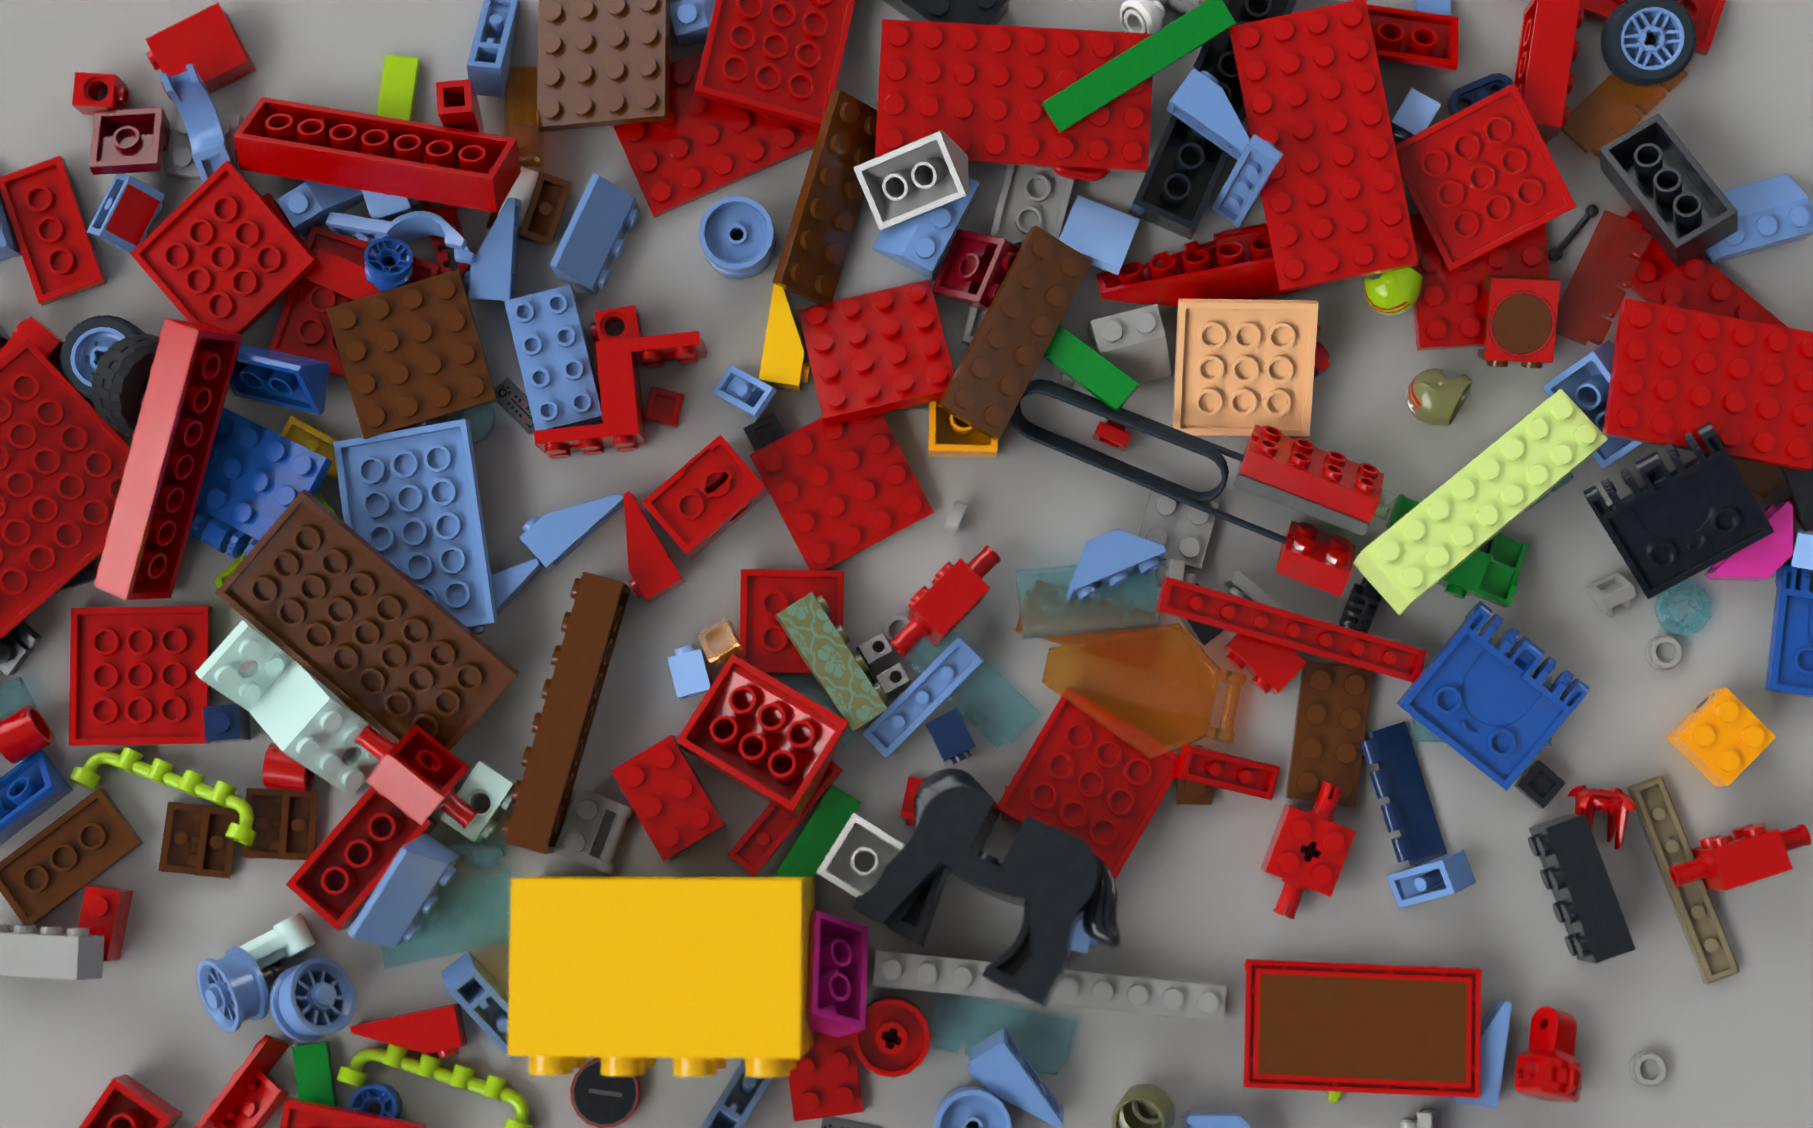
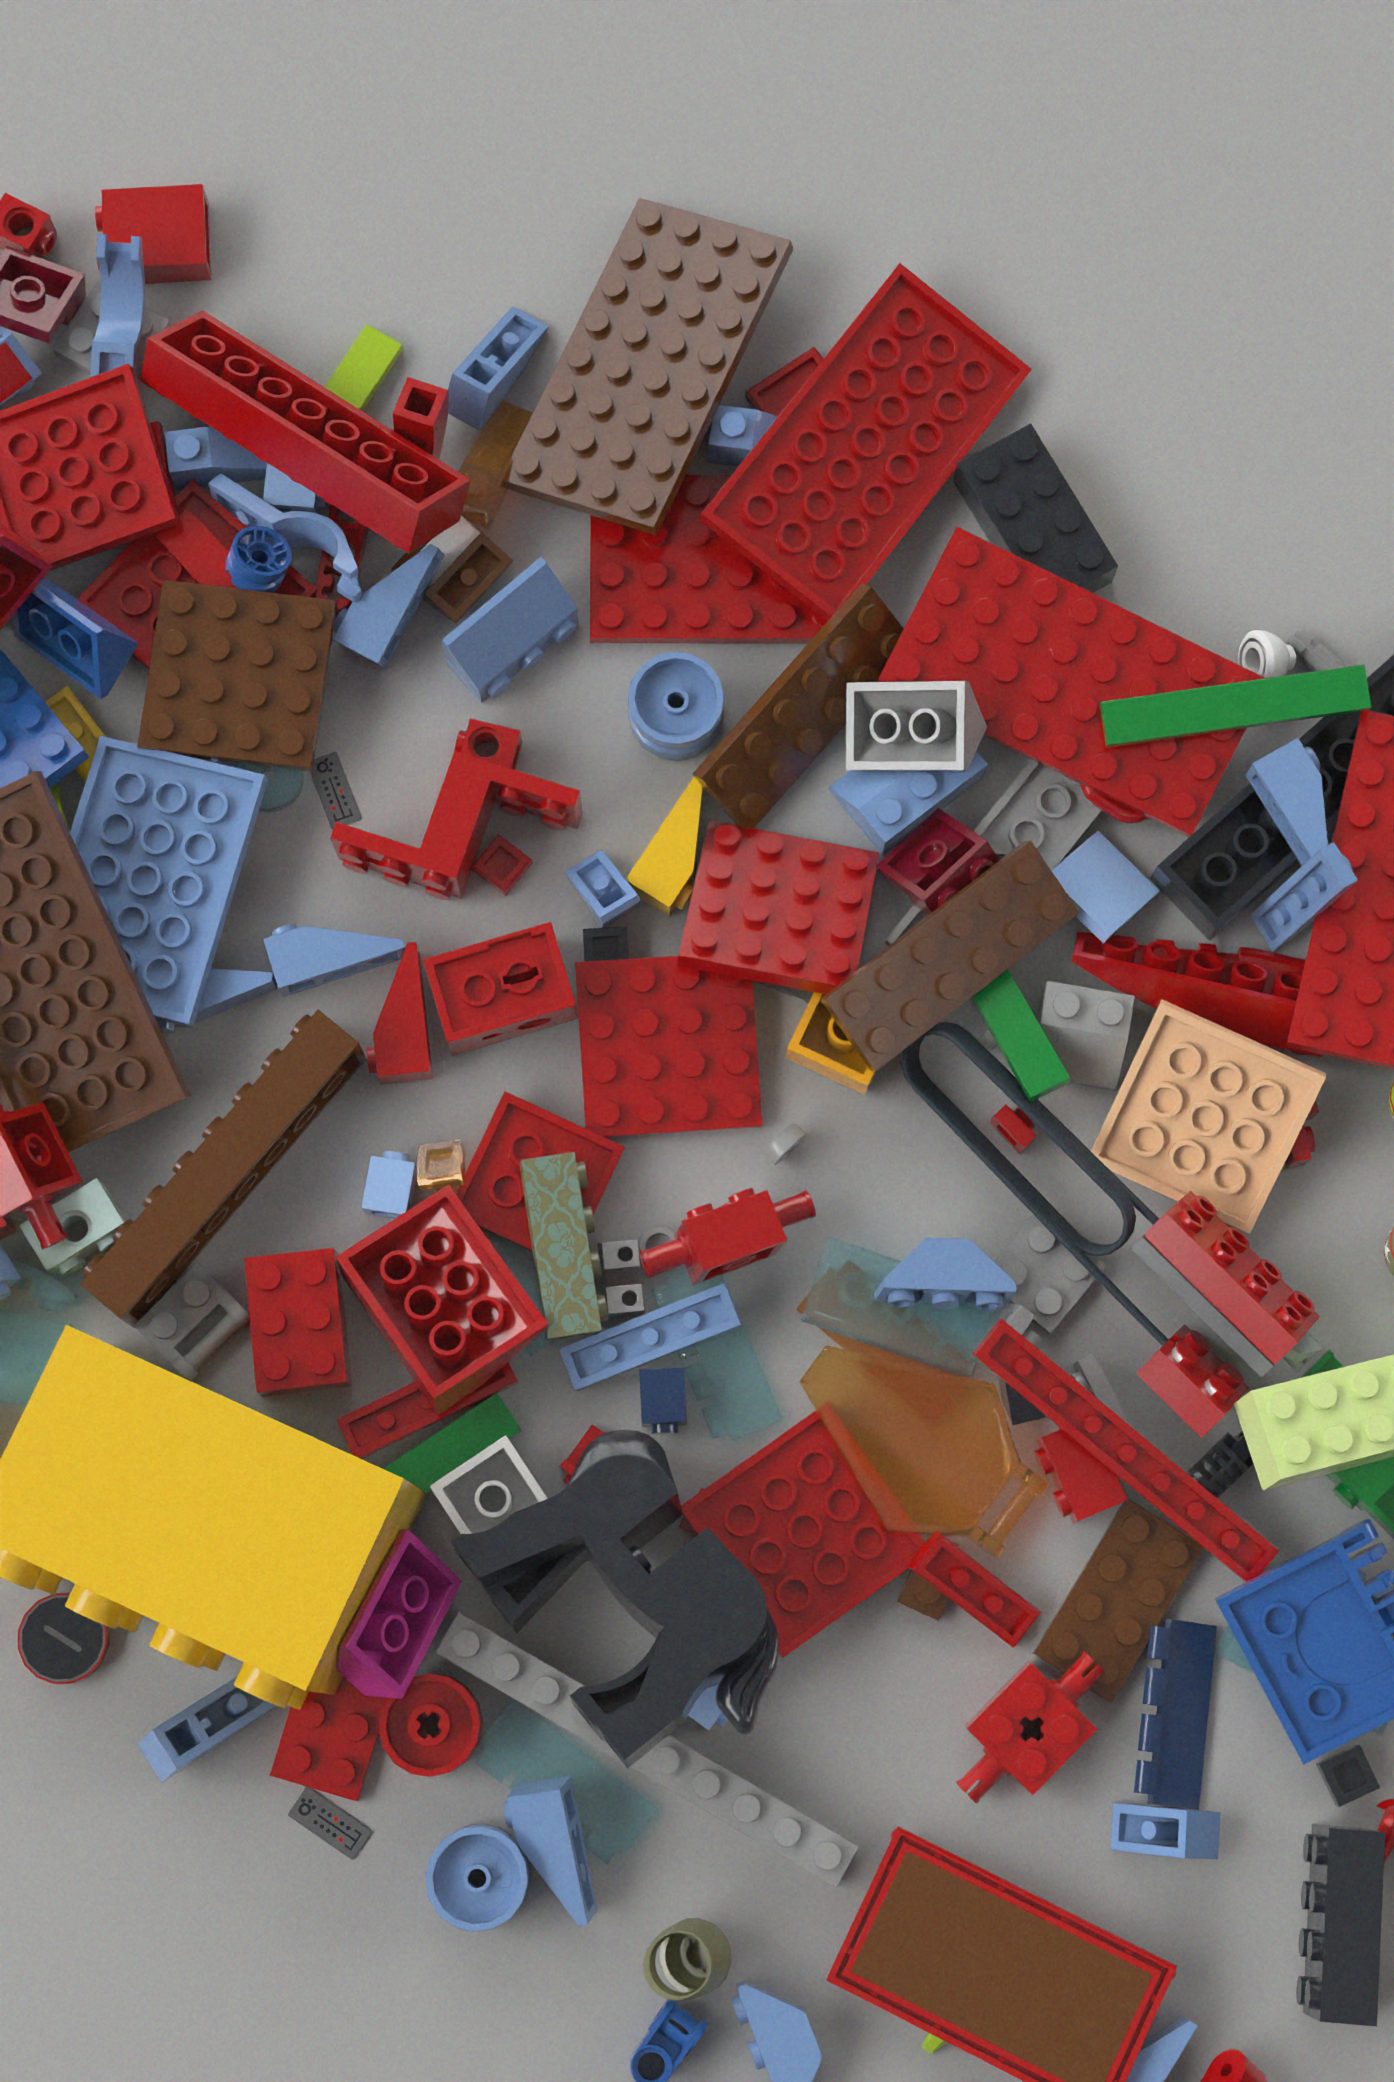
camera: 20 degrees right, 5 degrees down
medium blue brick [504,284,603,431] -> none

